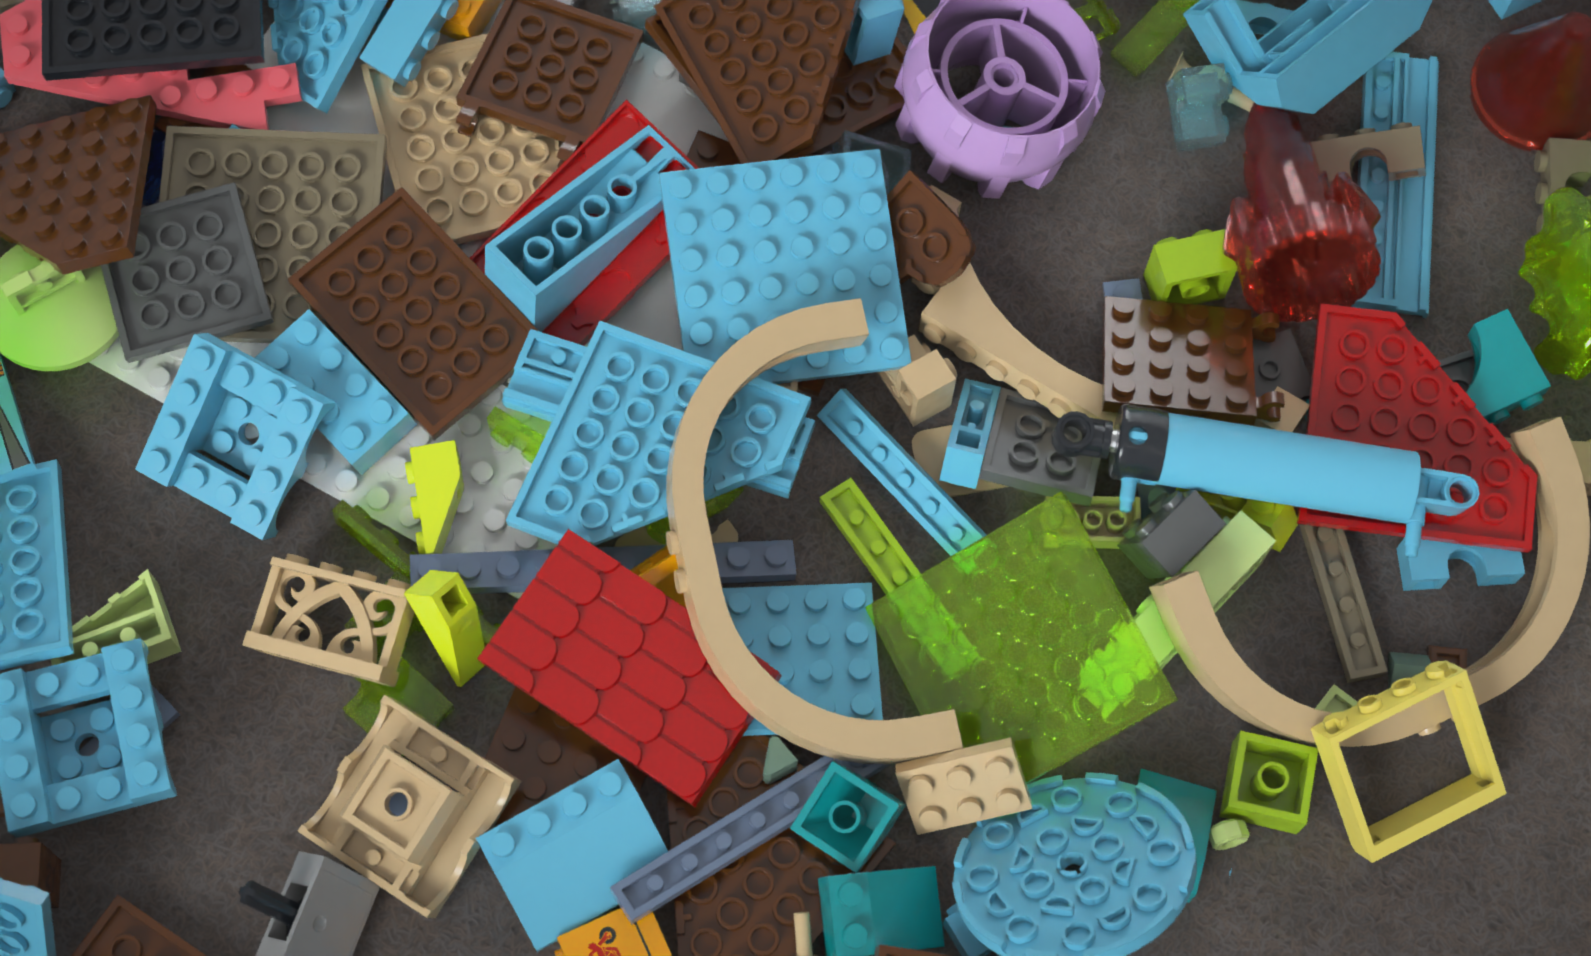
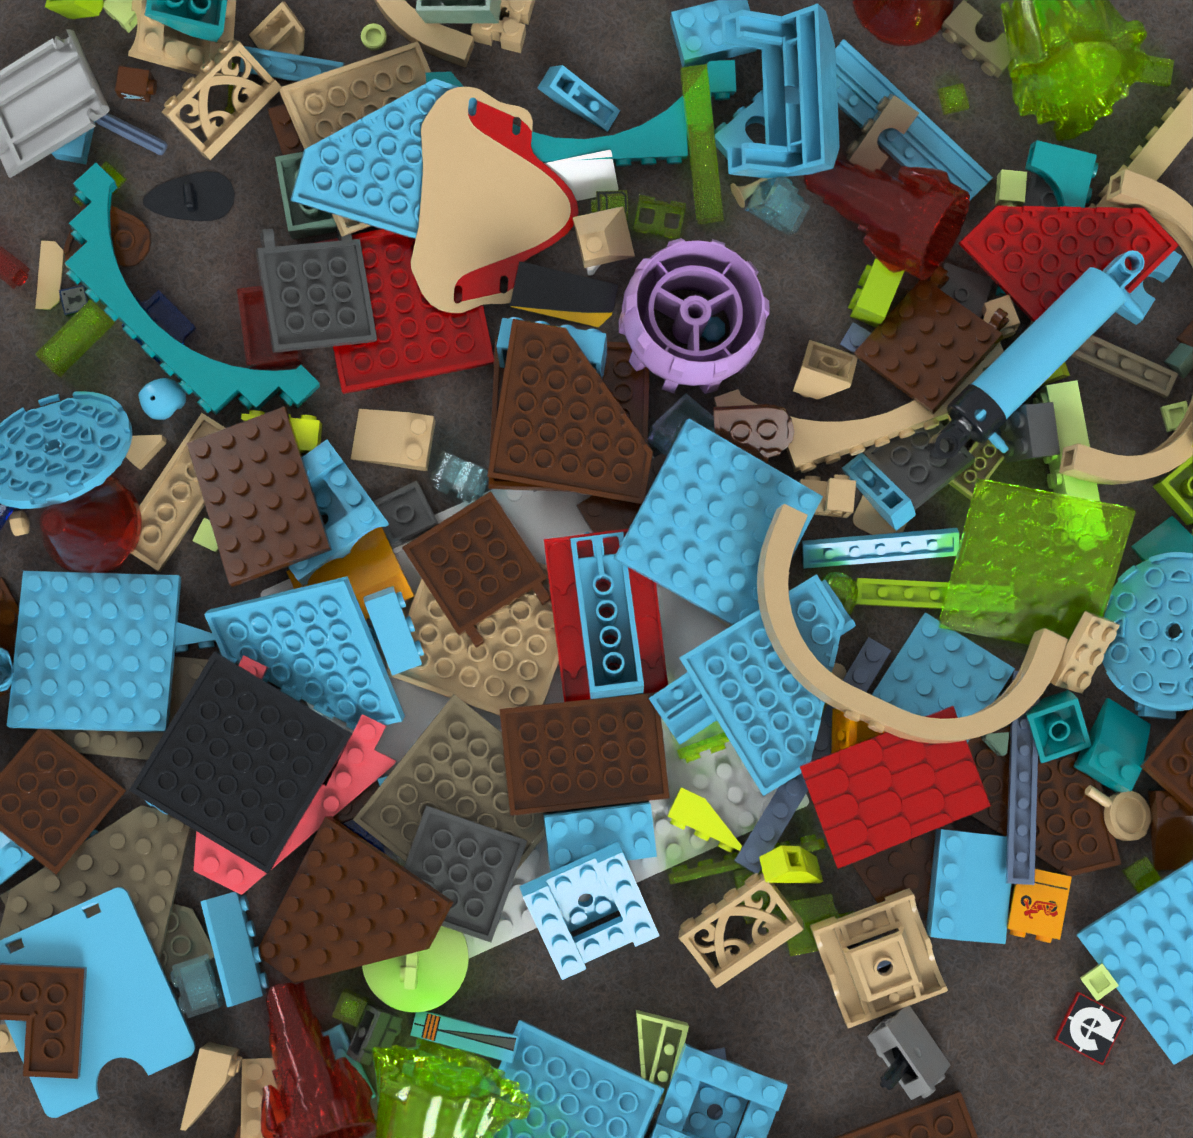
camera: 55 degrees left, 15 degrees up
none -> tan slope [793,340,858,400]
none -> clear neon green helmet [820,572,859,616]
none -> clear neon green plate [938,83,969,115]
none -> yellowish green brick [995,170,1027,207]

